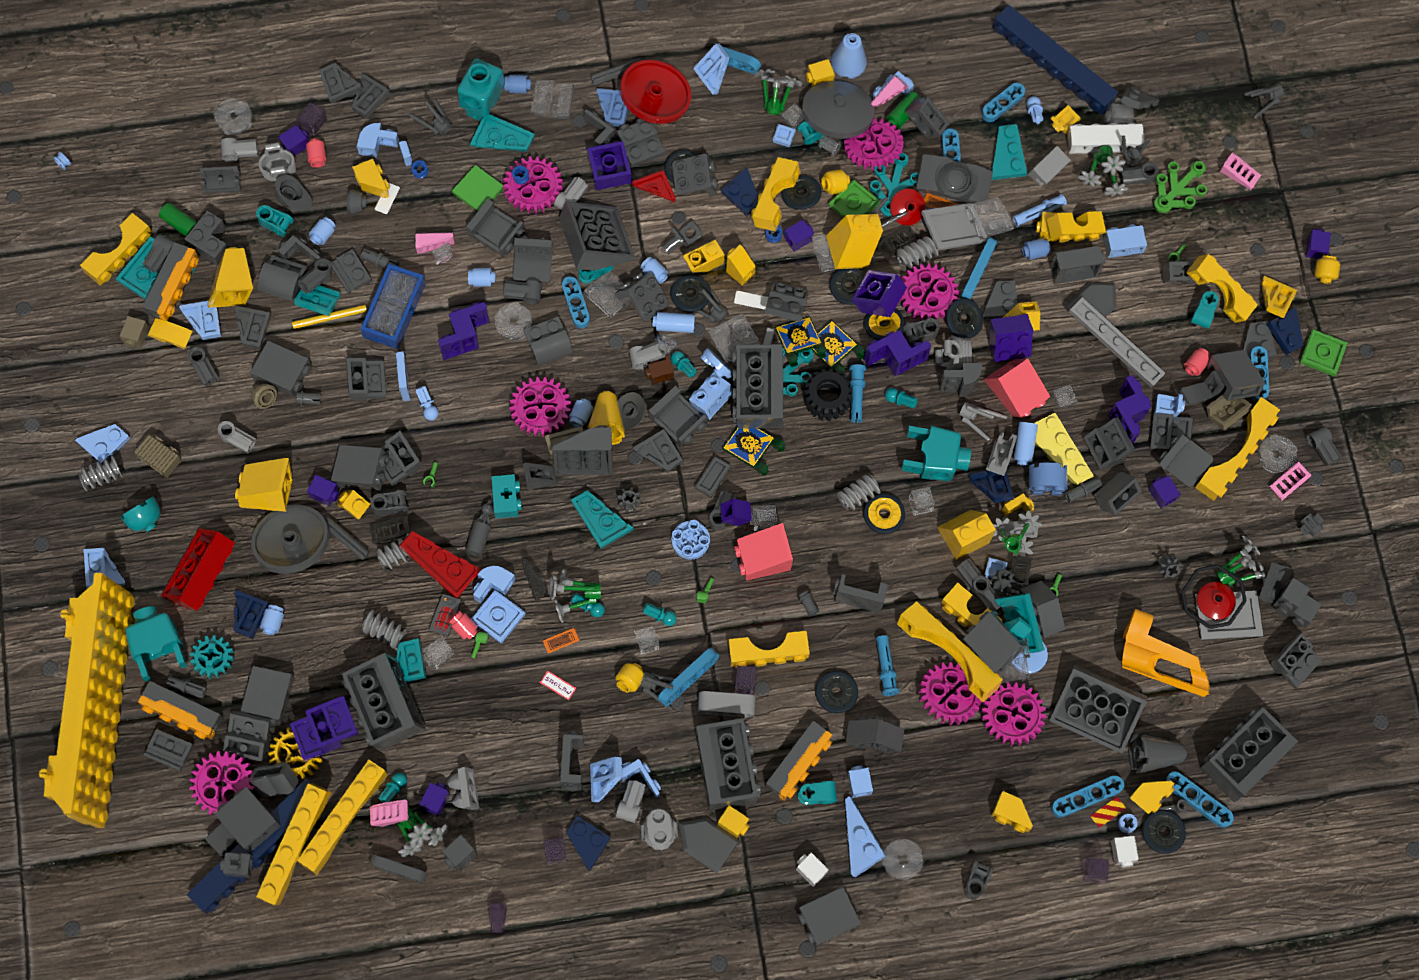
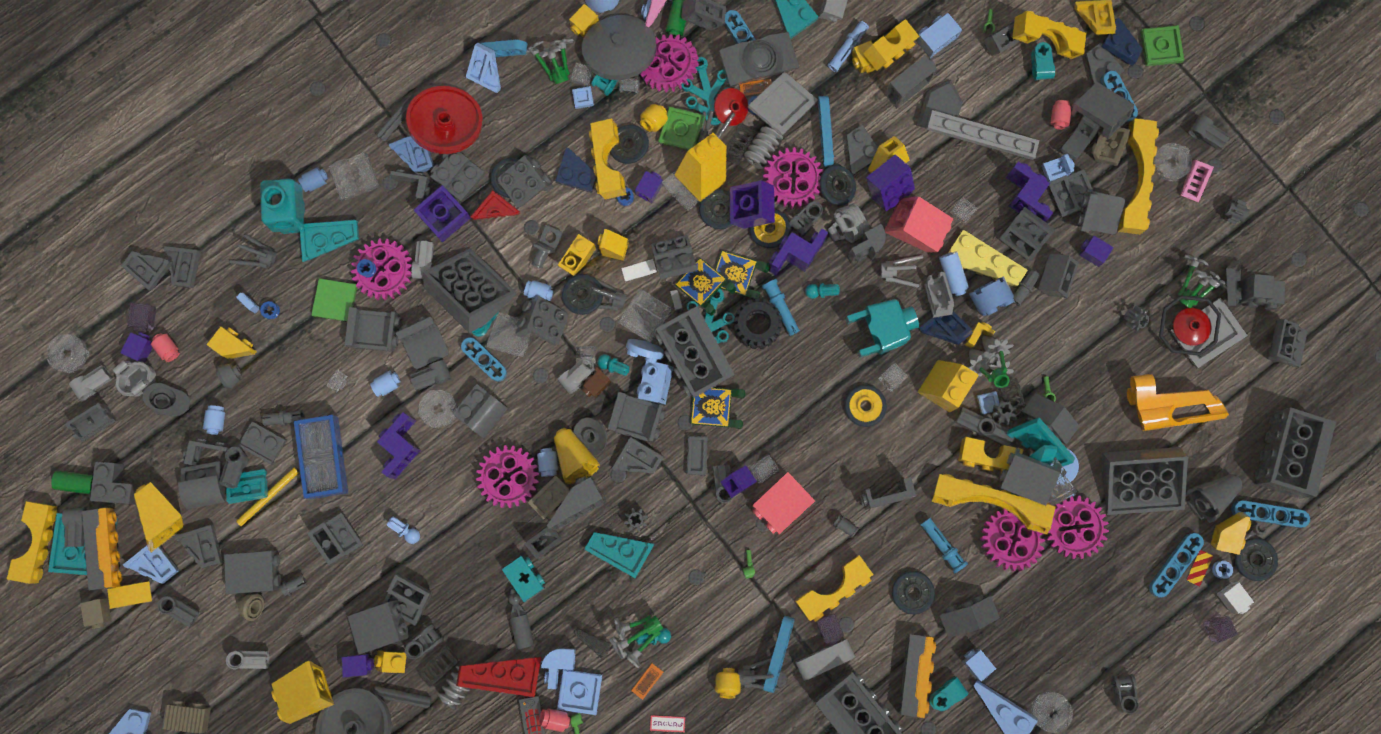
camera: 25 degrees left, 10 degrees up
teal piece [256,205,294,237] -> none
light blue brick [357,123,399,158] -> none
white sticker [374,183,400,214] -> none
light blue tile [396,352,410,401] -> none
bright pink slope [416,233,455,254] -> none
bright green hand [423,462,438,488] -> none
clear brick [634,626,659,655] -> none
teal axle [642,603,677,626] -> none
light blue brick [653,312,695,333] -> none
light blue tile [671,520,710,559] -> none
light grey piece [837,474,881,510] -> none
clear slope [965,197,1014,240] -> none
yellow slope [991,791,1033,833] -> none
medium blue brick [1022,238,1051,260] -> none

